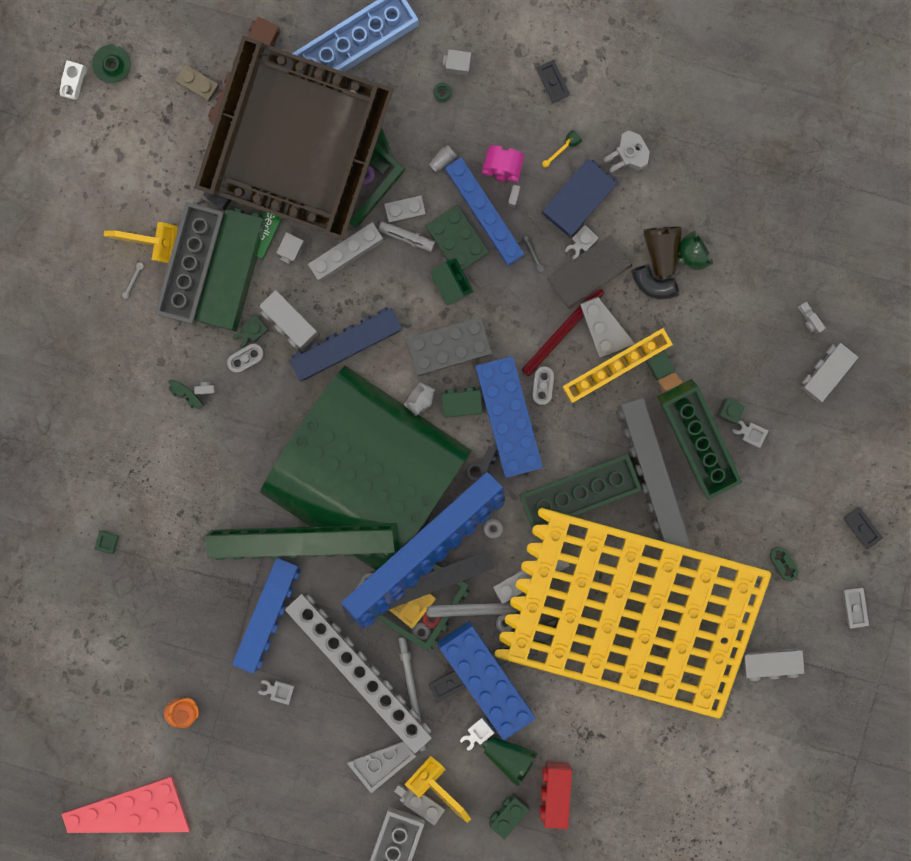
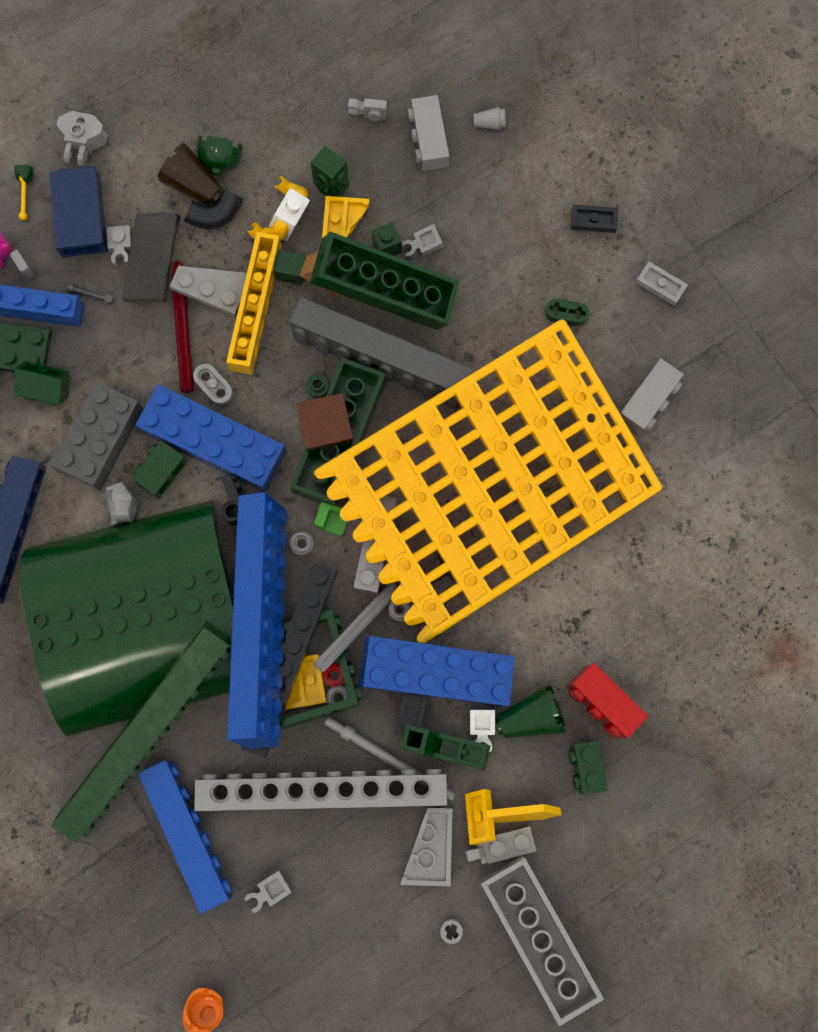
camera: 50 degrees left, 10 degrees down
none -> torso [247,176,310,242]
none -> reddish brown tile [296,393,353,451]
none -> dark green plate [306,374,329,397]
none -> dark green brick [310,146,349,197]
none -> bright green panel [314,502,348,536]
none -> yellow wing [322,196,370,238]
none -> dark green arch [400,724,491,770]
none -> light grey bush [440,919,463,944]
none -> light grey cone [474,107,506,130]

